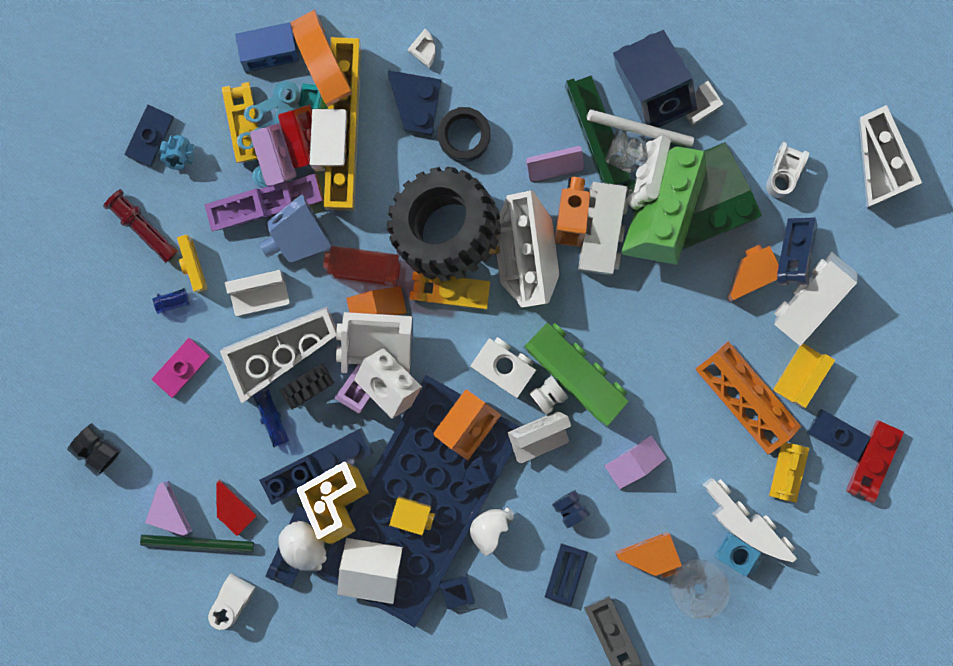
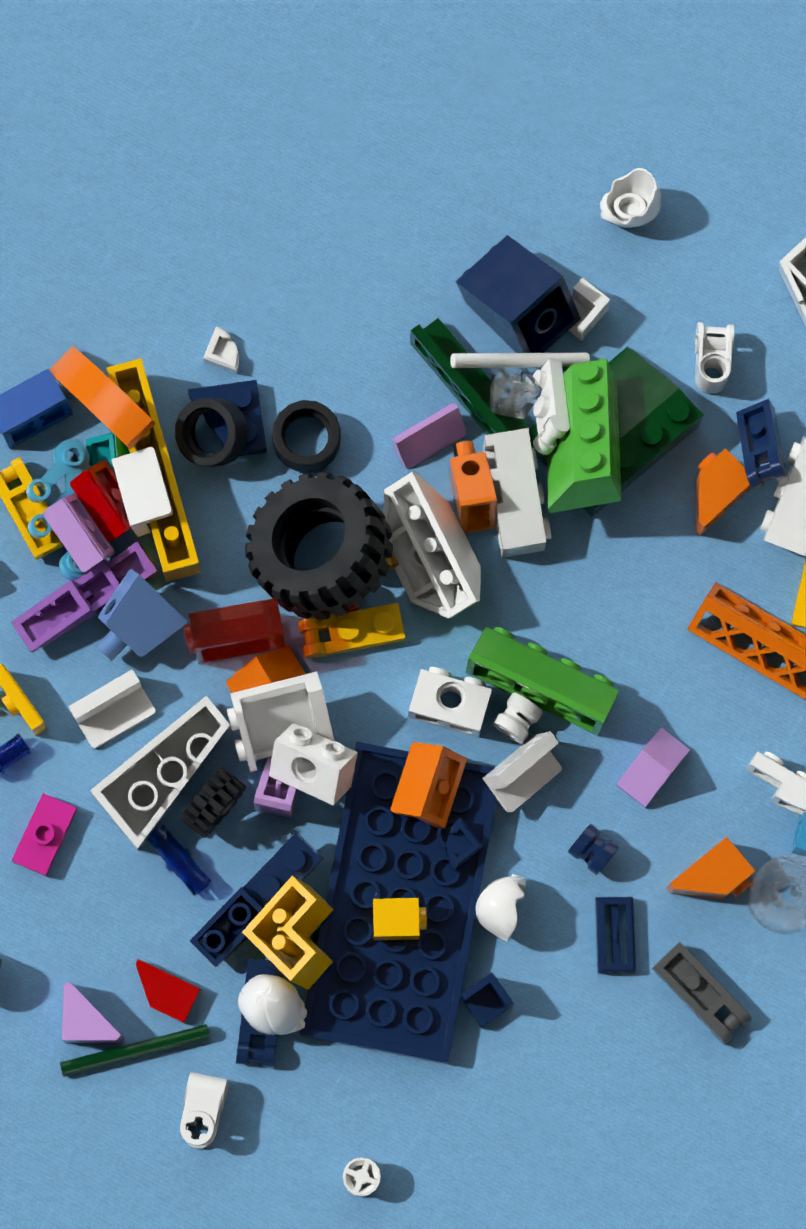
camera: 25 degrees left, 10 degrees down
white slope [337,538,403,604] -> none
none -> black tyre [175,398,248,467]
none -> white hair [600,168,661,228]

